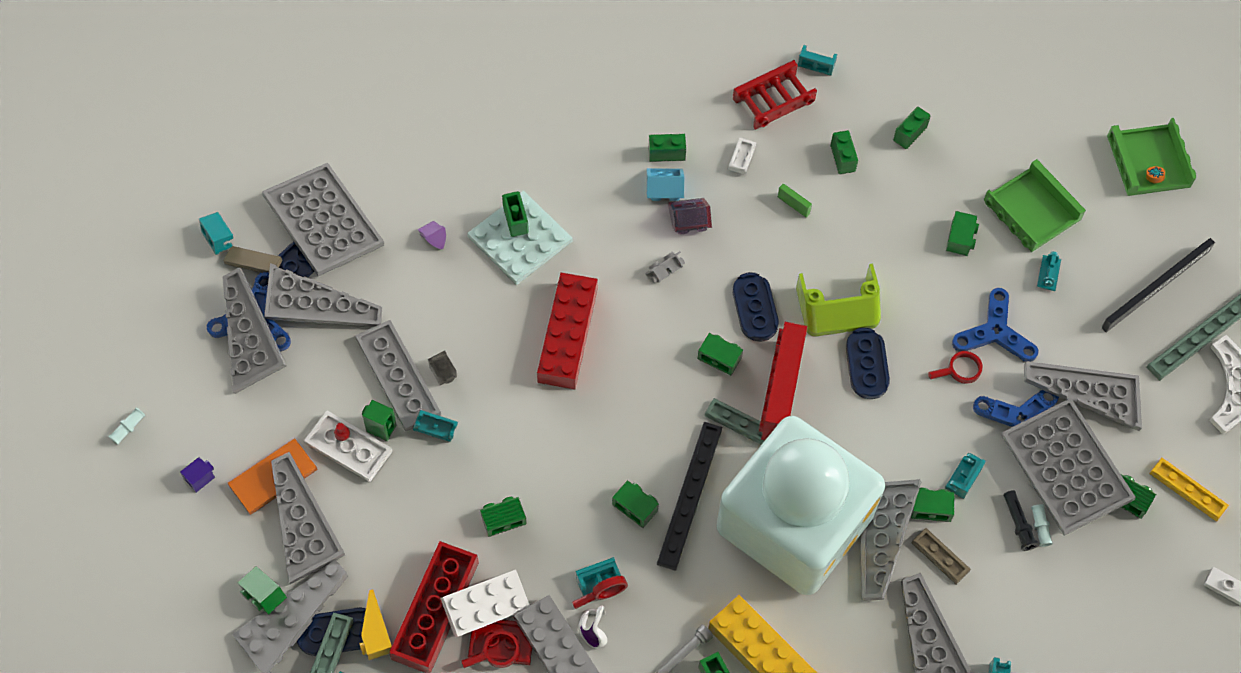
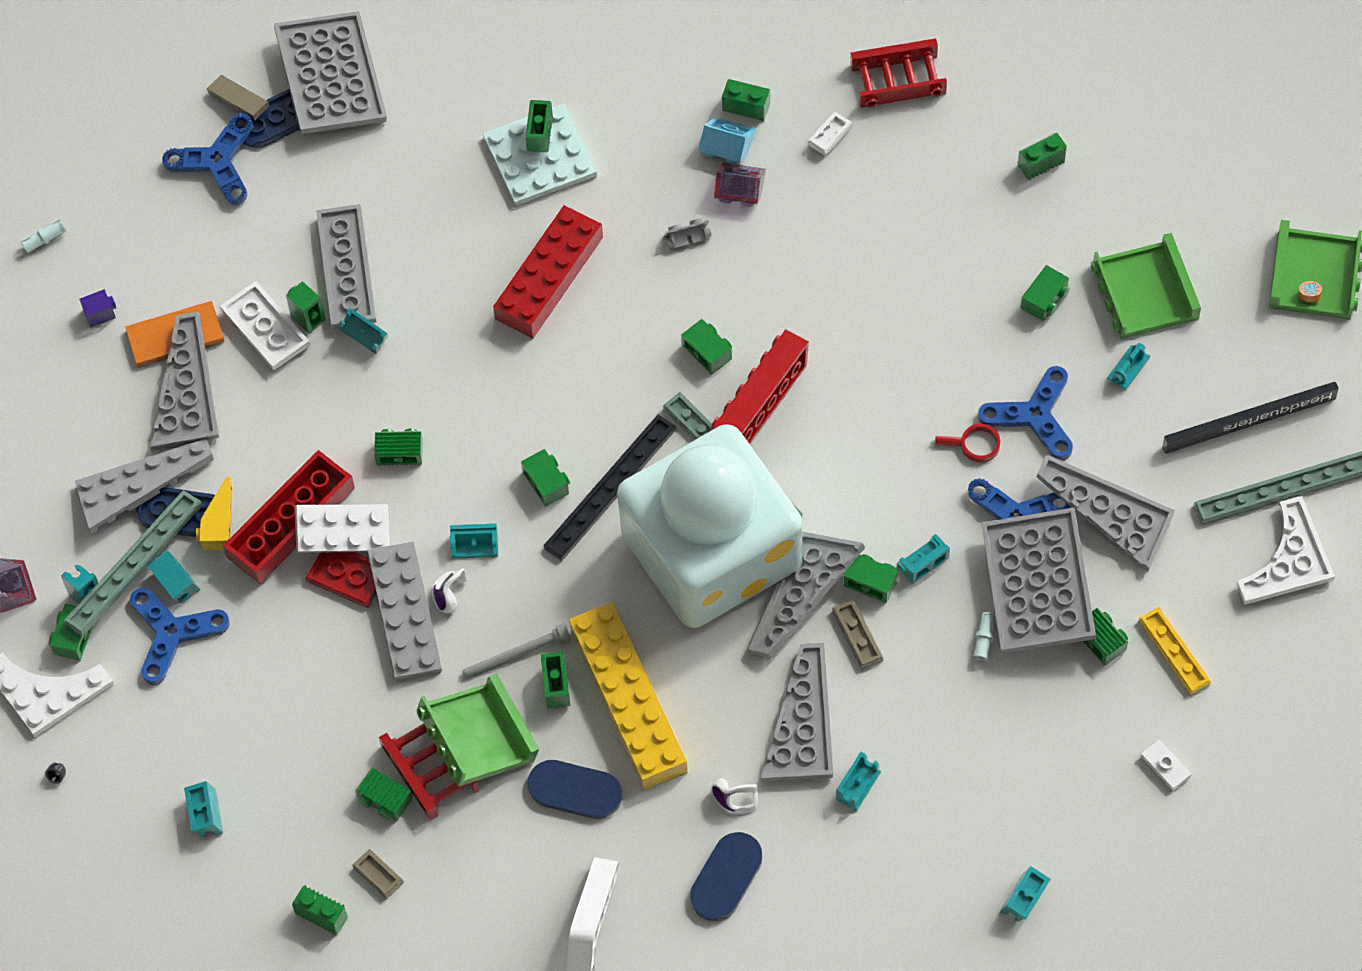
camera: 25 degrees right, 0 degrees up
teal hinge [199,212,233,255] -> none
light grey wing [223,268,286,394] -> none
brick [237,566,287,615] -> none
light grey wing [264,263,382,327] -> none
red piece [334,423,350,441] -> none
medium lavender tile [418,221,446,249] -> none
clear smoke brick [428,350,457,385] -> none
red piece [461,631,519,668] -> none
red piece [572,576,628,609] -> none
dark blue tile [732,272,779,342] -> none
bright green tile [777,184,812,217] -> none
lime windscreen [796,263,881,337] -> none
teal hinge [798,45,838,76] -> none
green brick [830,130,858,174] -> none
dark blue tile [846,328,890,399] -> none
black pin [1003,490,1039,551] -> none

